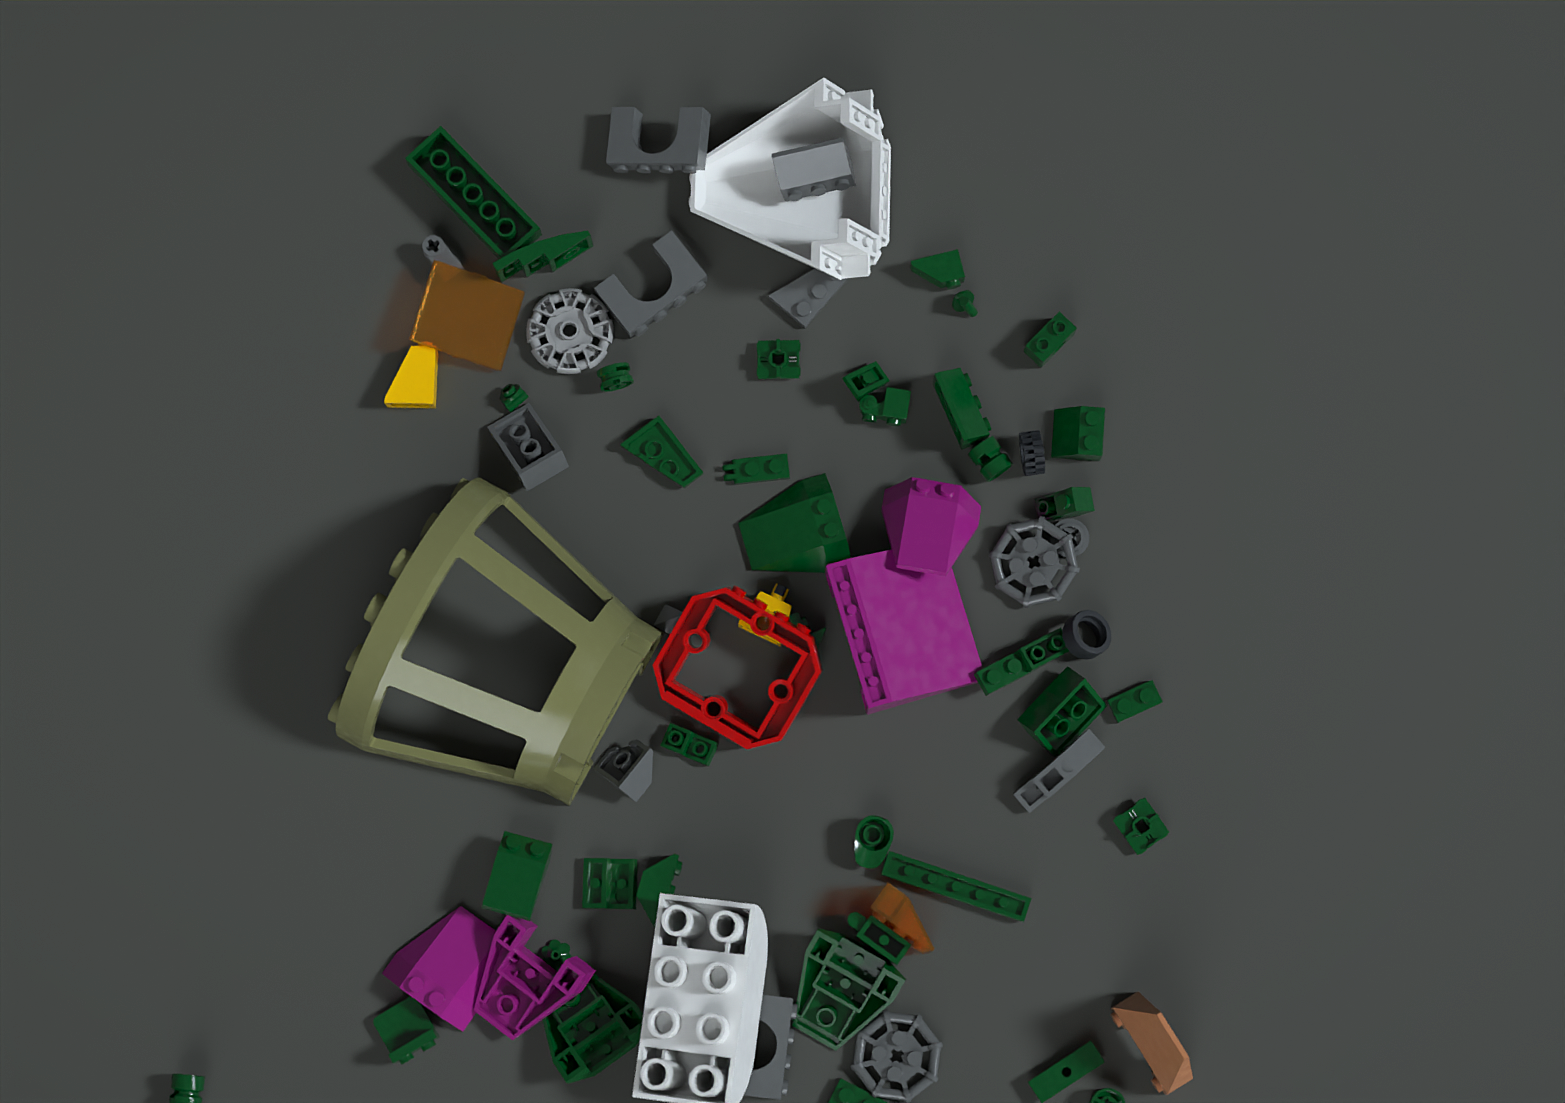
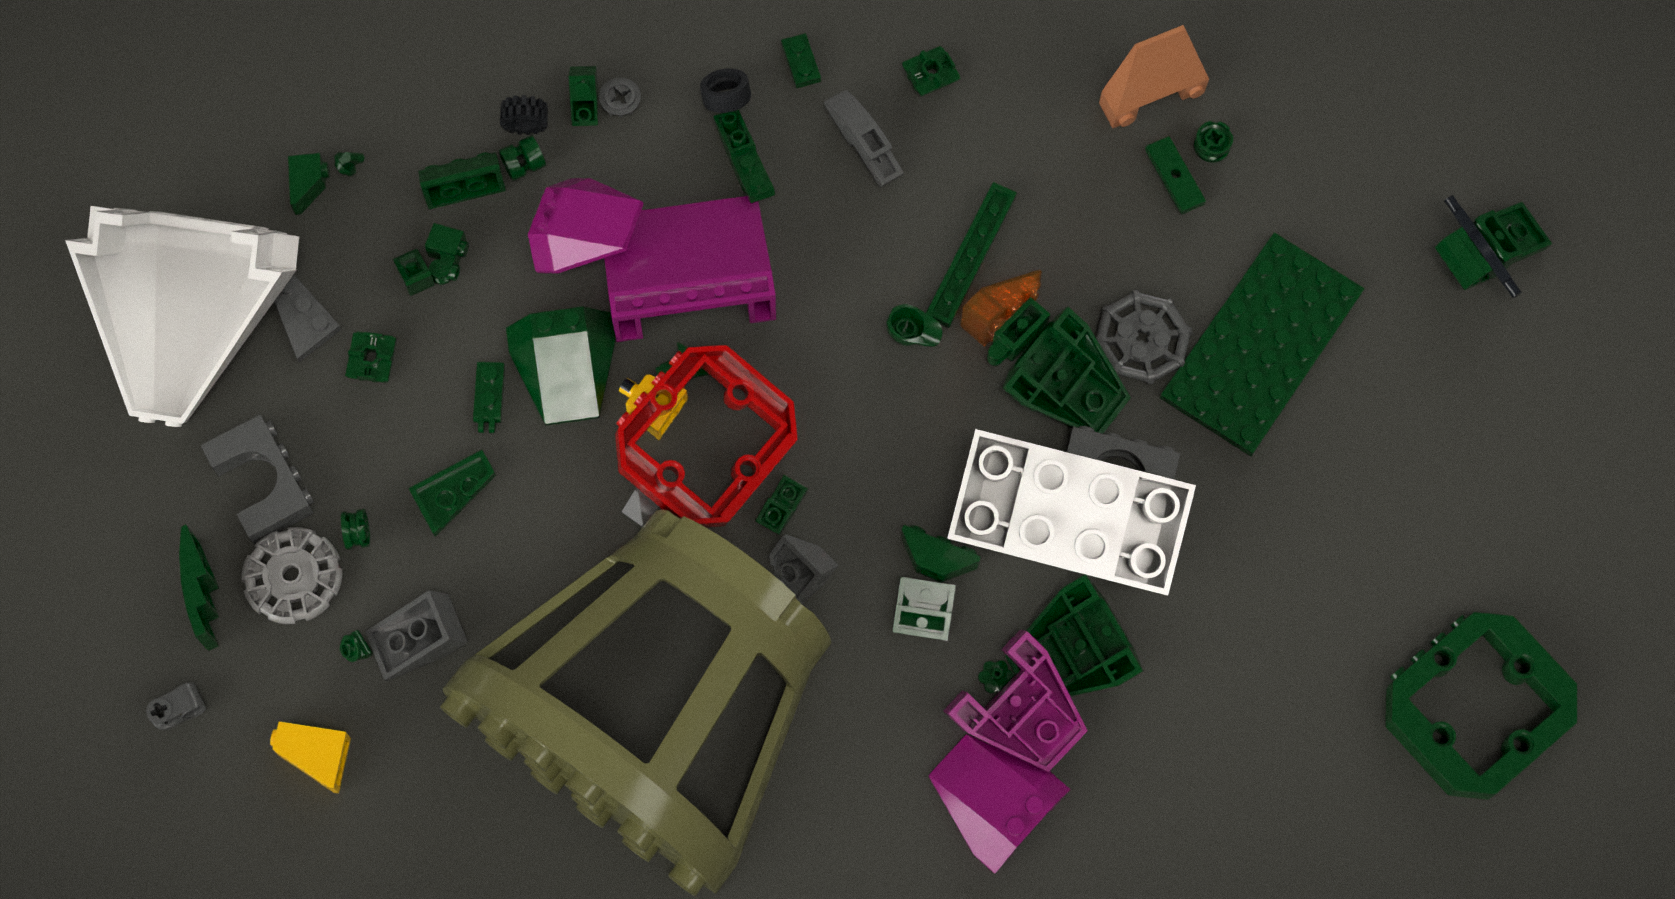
camera: 85 degrees left, 10 degrees down
dark green bracket [373,996,440,1065] -> none
dark green brick [405,126,542,259] -> none
clear orange piece [409,260,525,371] -> none
dark green slope [482,831,553,921] -> none
dark grey arch [606,107,711,174] -> none
slope [771,137,856,202] -> none
dark grey plate [988,516,1080,608] -> none
dark green slope [1017,666,1107,757] -> none
dark green brick [1024,311,1077,368] -> none
dark green slope [1051,406,1105,461] -> none

